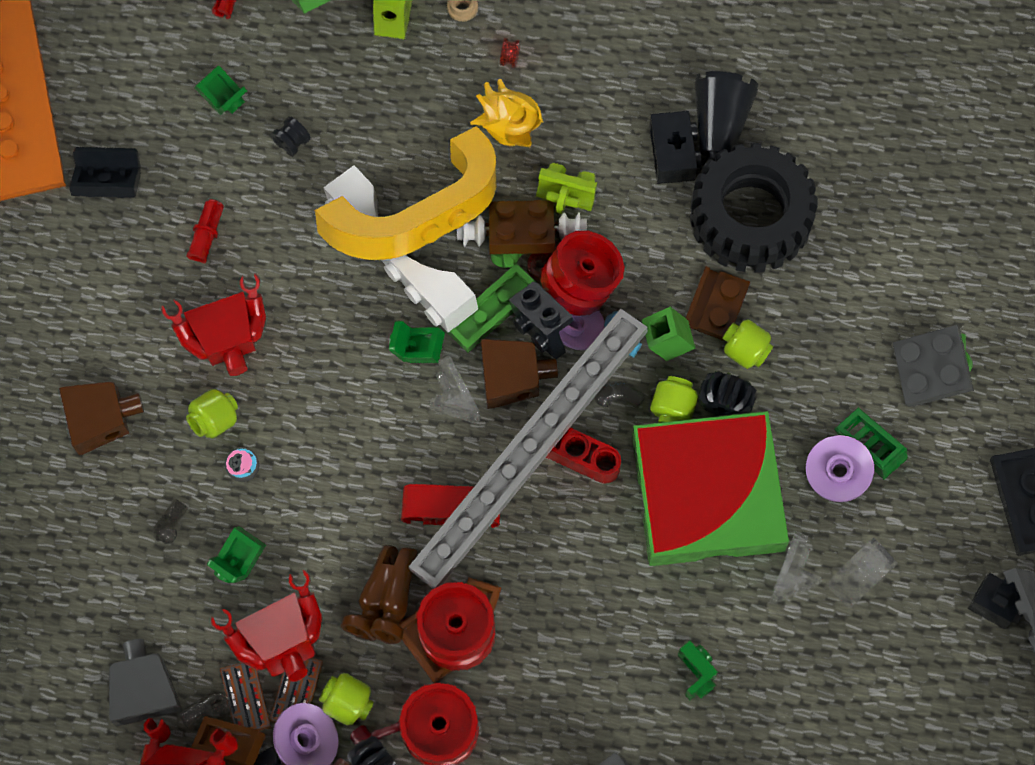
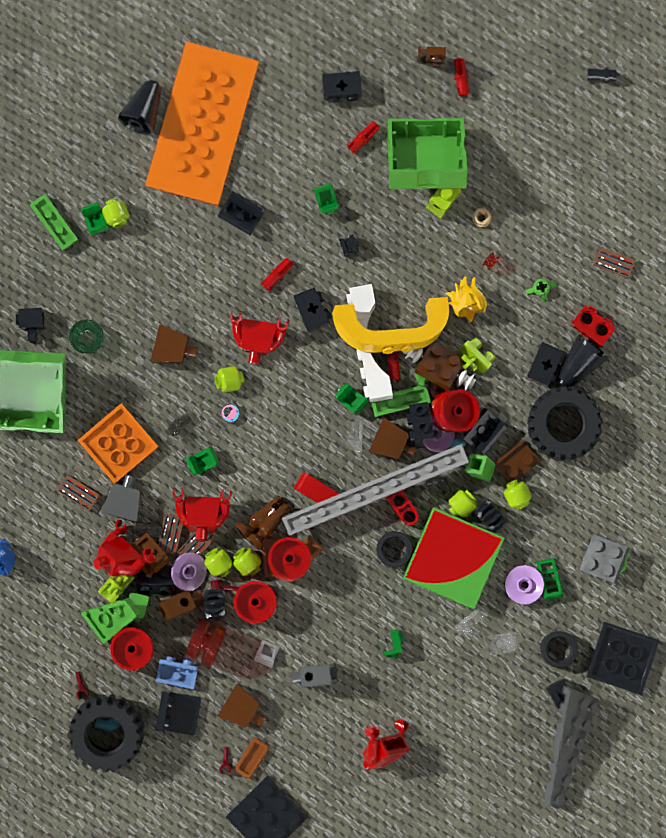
camera: 30 degrees right, 15 degrees up
none -> tile [57,475,100,511]
none -> orange plate [77,403,159,484]
none -> lime head [233,547,261,576]
none -> black brick [293,287,331,333]
none -> black tyre [376,531,413,568]
none -> red axle [386,351,401,381]
none -> black bracket [460,407,507,455]
none -> bright green piece [525,279,557,302]
none -> black tyre [540,631,578,668]
none -> red brick [570,305,616,348]

